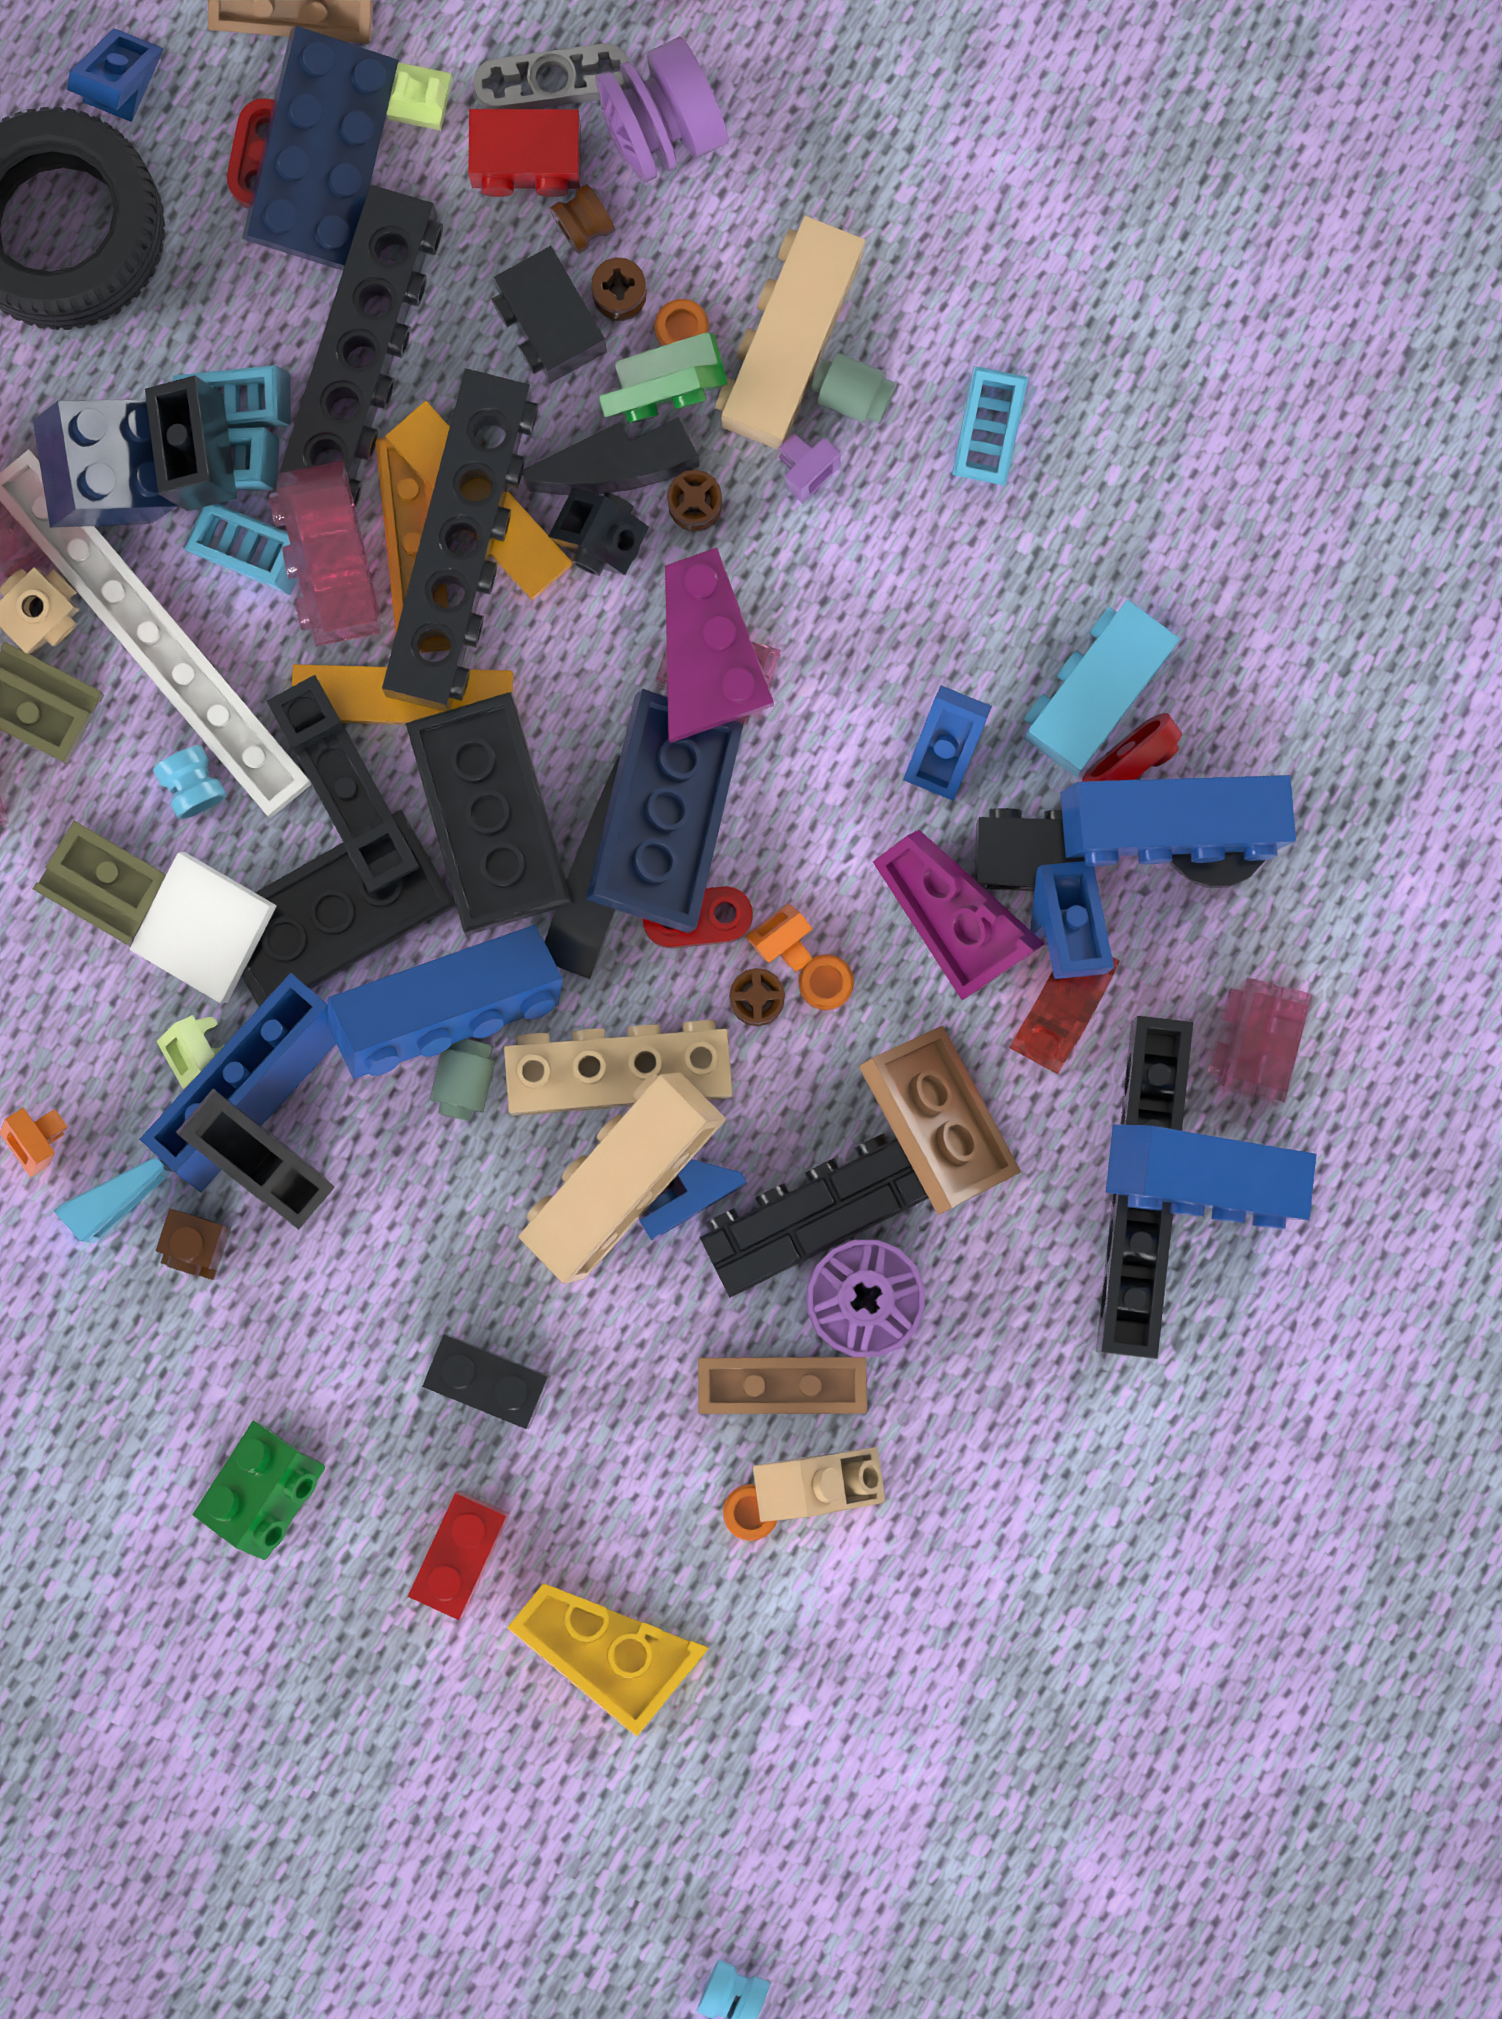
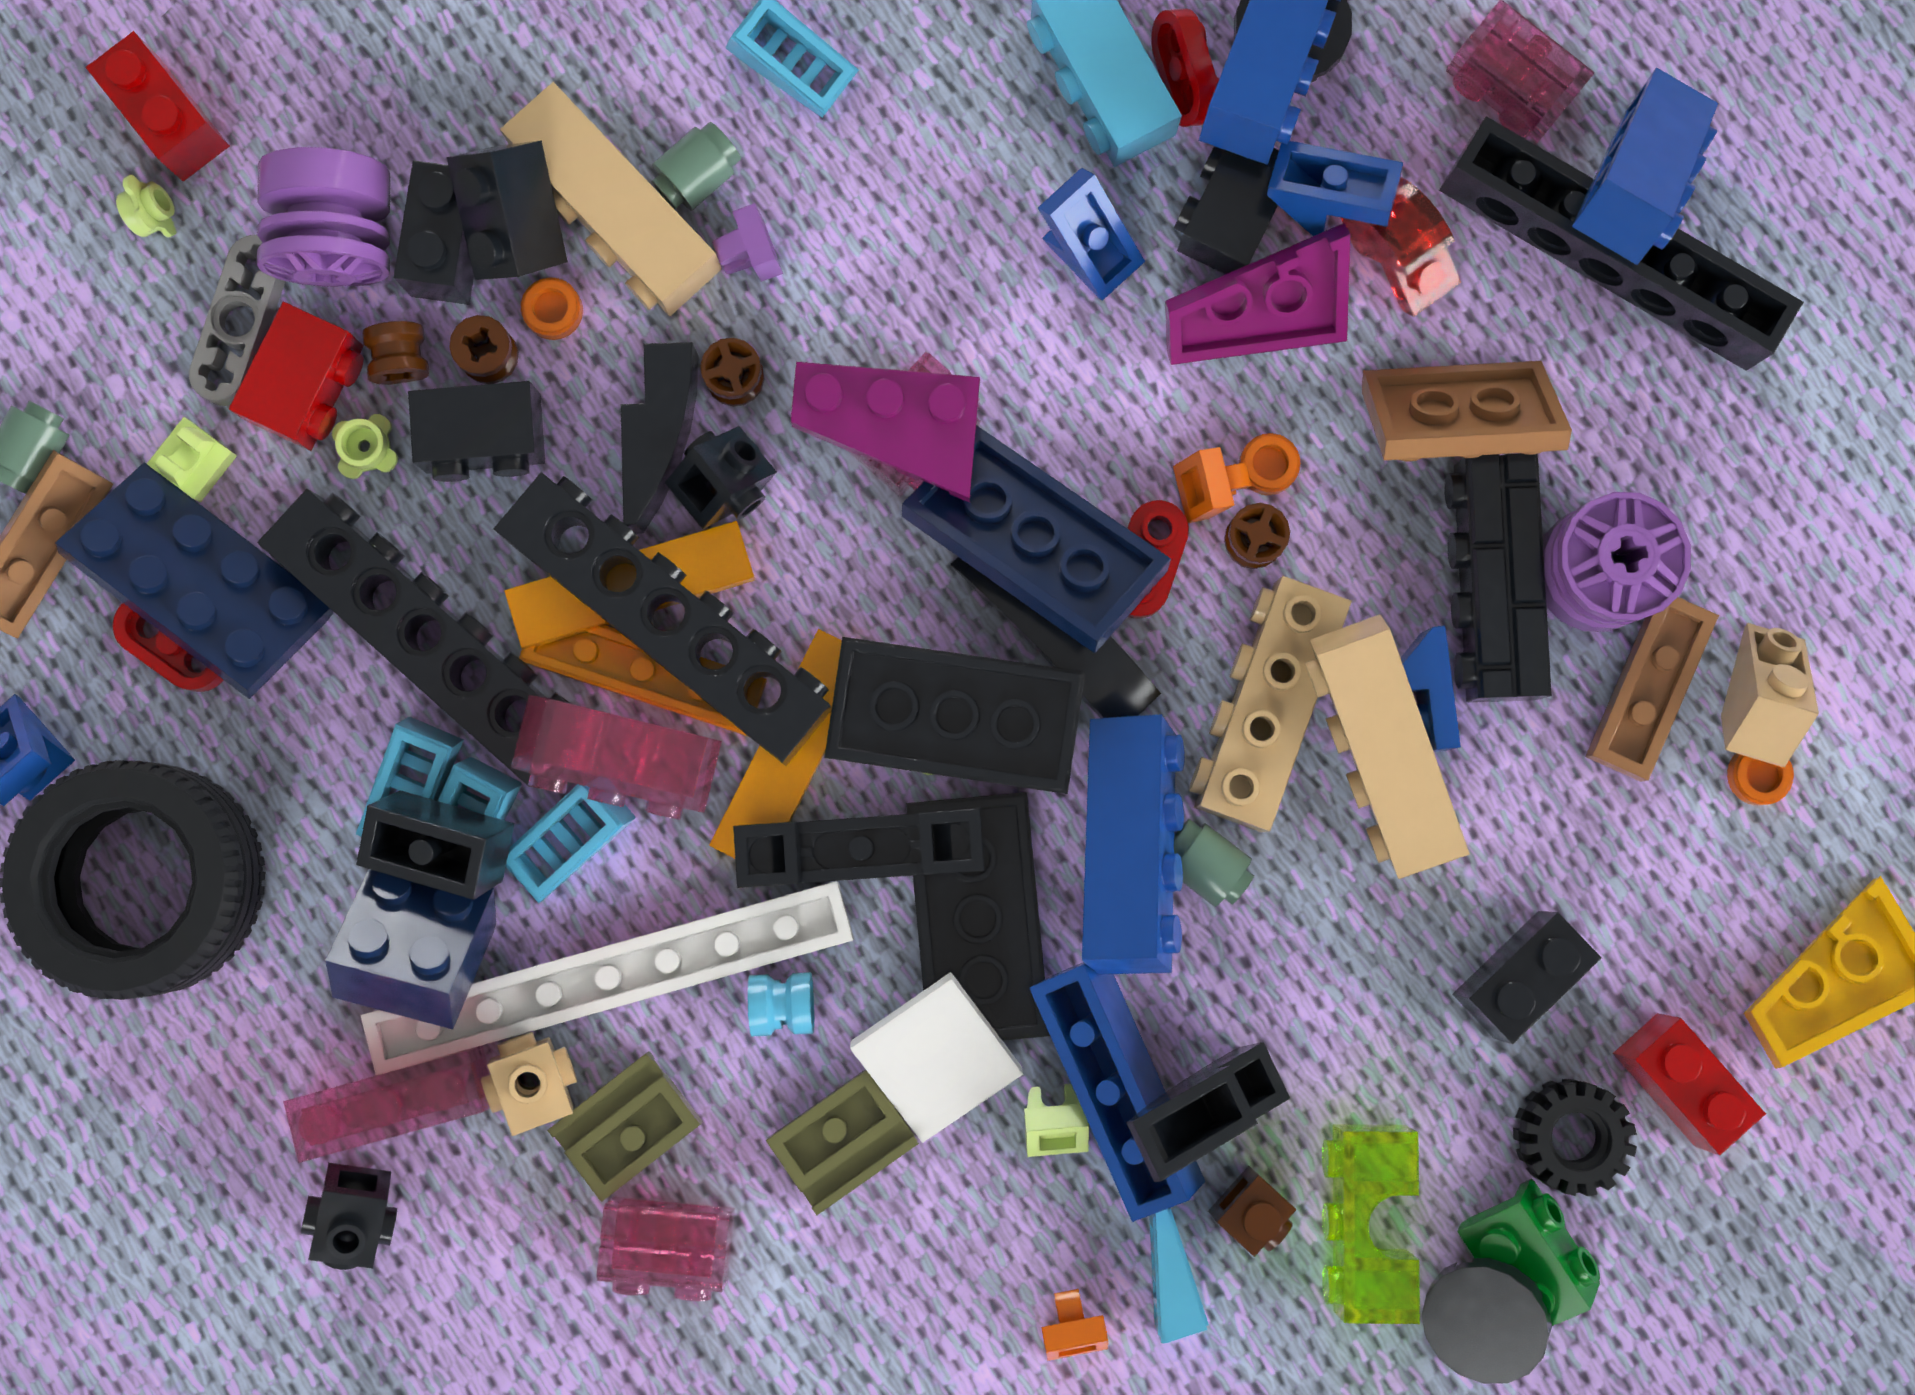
camera: 70 degrees left, 0 degrees up
bracket [599,332,728,424] -> none
none -> yellowish green plate [332,414,398,479]
none -> black brick [393,160,474,305]
none -> black brick [446,140,568,280]
none -> clear neon green arch [1322,1124,1420,1324]
none -> black tile [1421,1258,1552,1384]
none -> black tyre [1513,1079,1637,1196]

